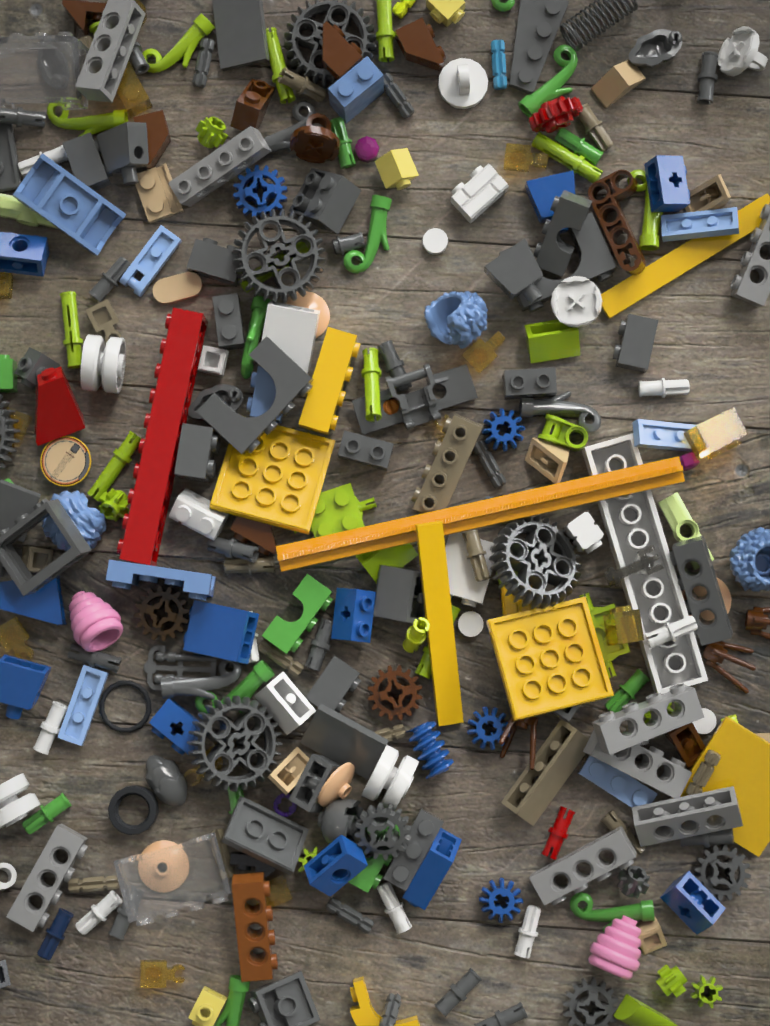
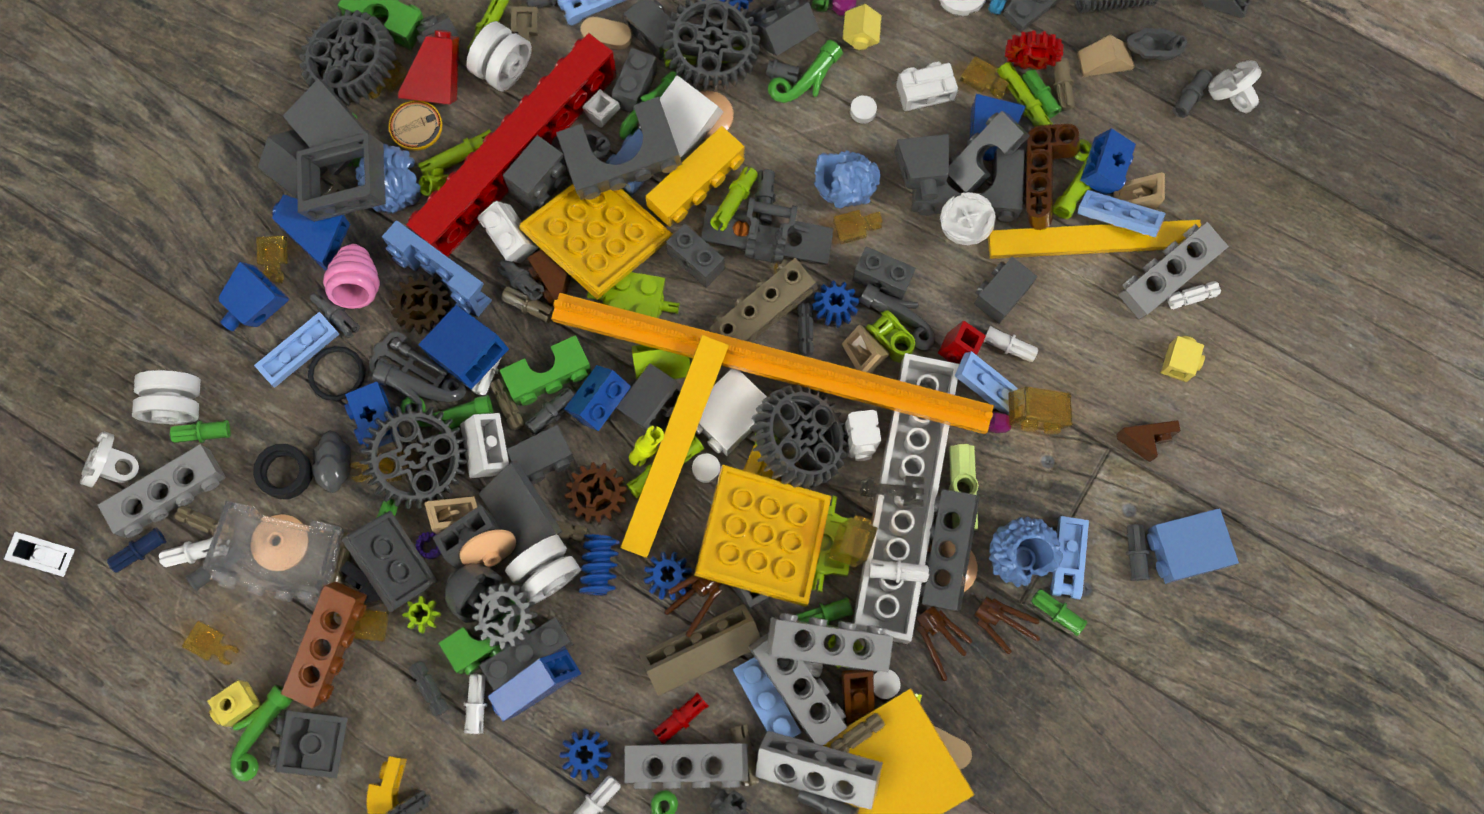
camera: 20 degrees right, 10 degrees down
white pin [33,701,68,755] -> none
blue brick [304,835,368,897] -> none
dark tan axle [462,529,490,582] -> none
bright green plant [518,45,578,117] -> none
lime brick [524,319,581,363] -> none
none -> red brick [938,321,986,364]

